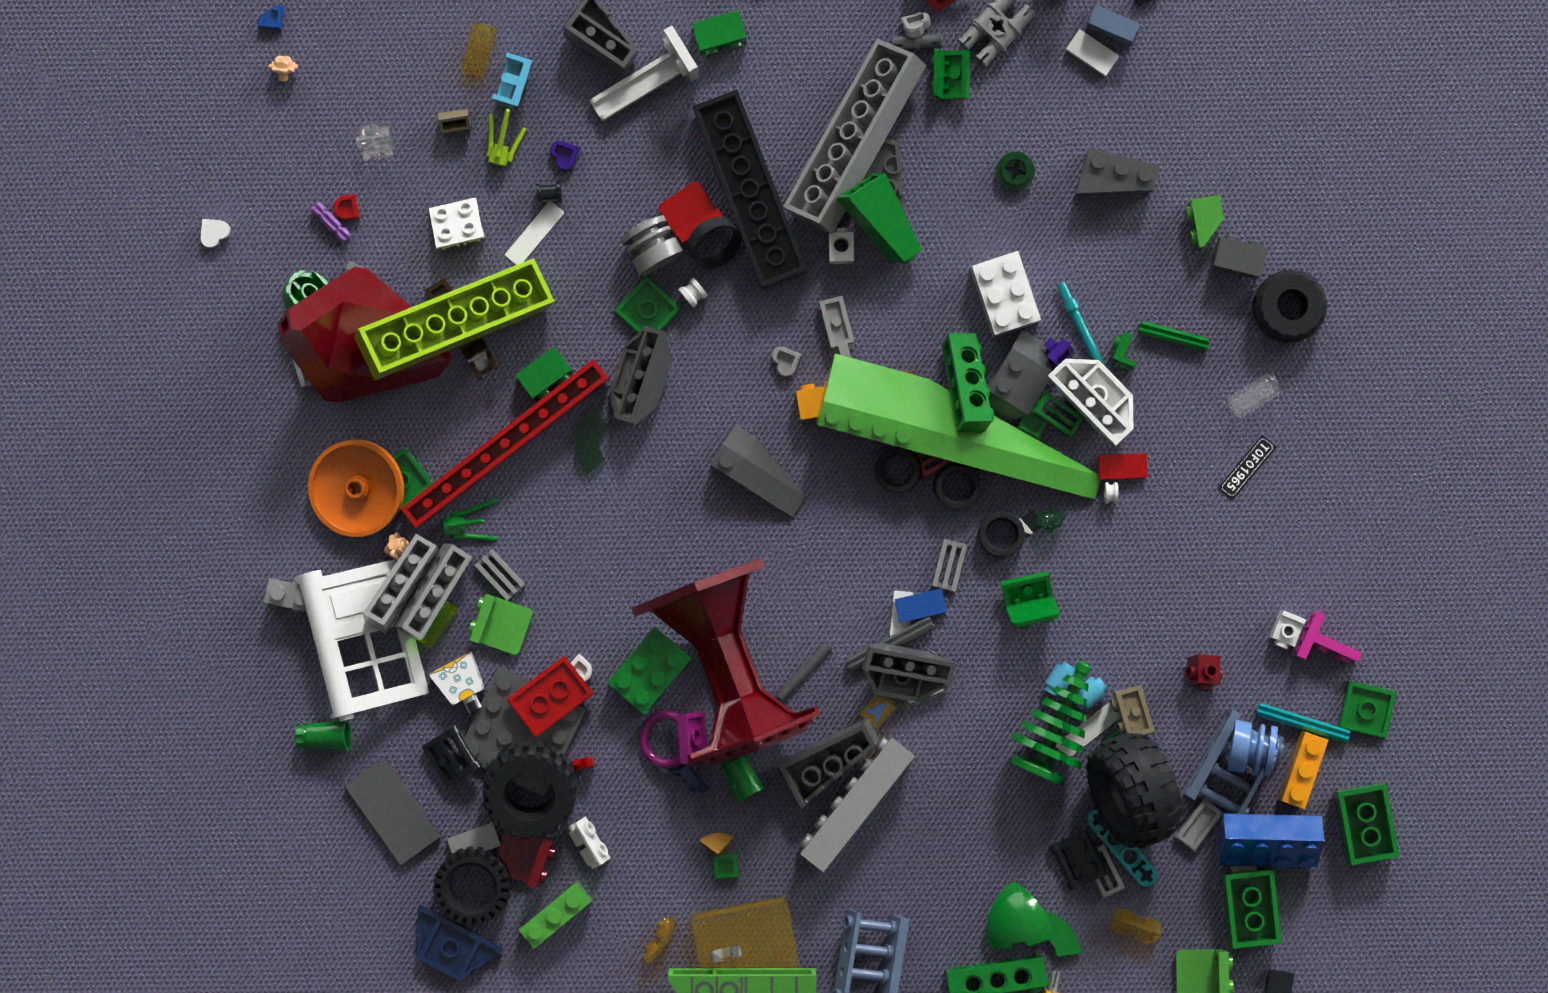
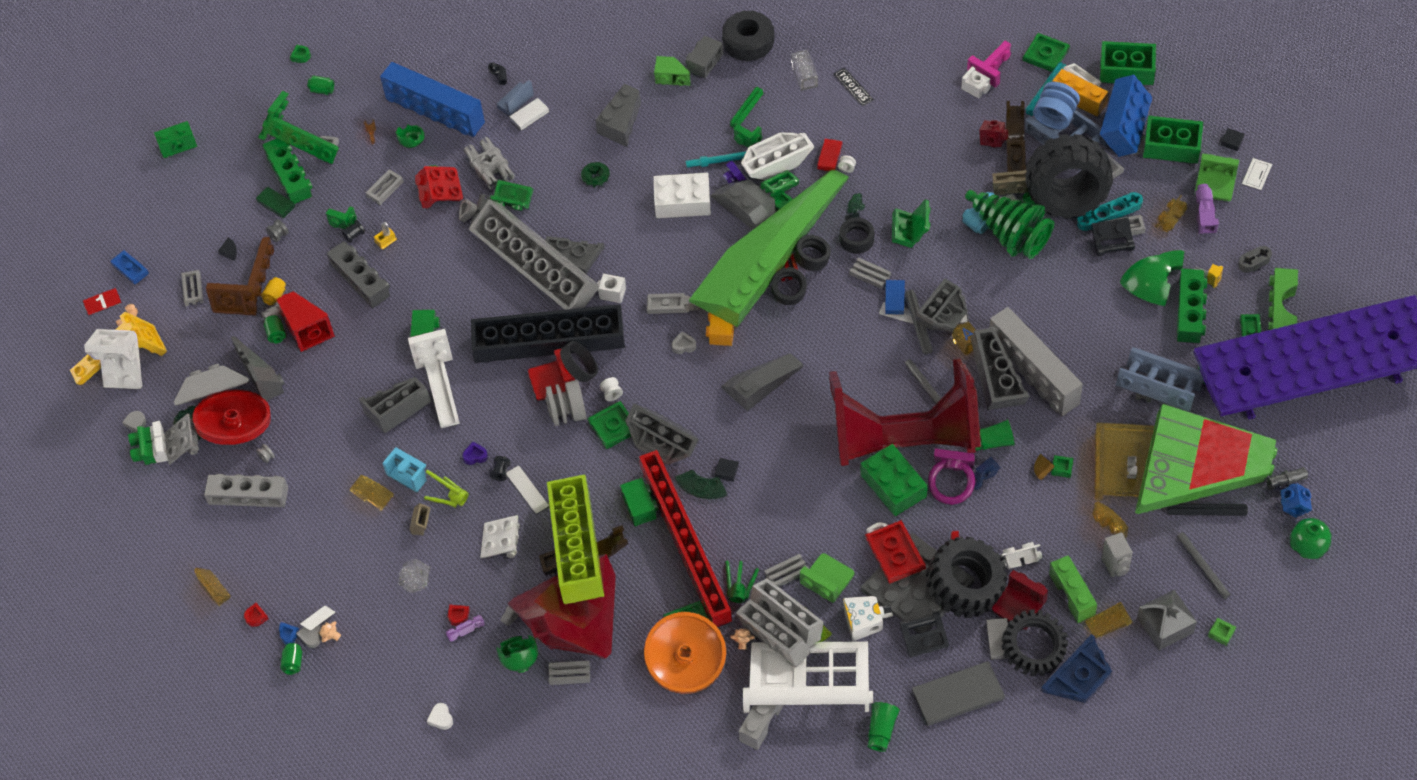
camera: 70 degrees left, 30 degrees down
green slope [837,173,922,264] -> none
green brick [941,333,994,432] -> none
none -> green brick [280,643,303,675]
none -> light grey tile [296,624,321,648]
none -> white sticker [300,606,335,630]
none -> black tile [715,458,739,482]
none -> dark brown piece [1006,101,1026,172]
none -> white tile [1064,63,1101,87]
none -> clear yellow slope [1085,602,1133,638]
none -> light grey brick [1102,533,1133,577]
none -> medium lavender piece [1195,184,1219,234]

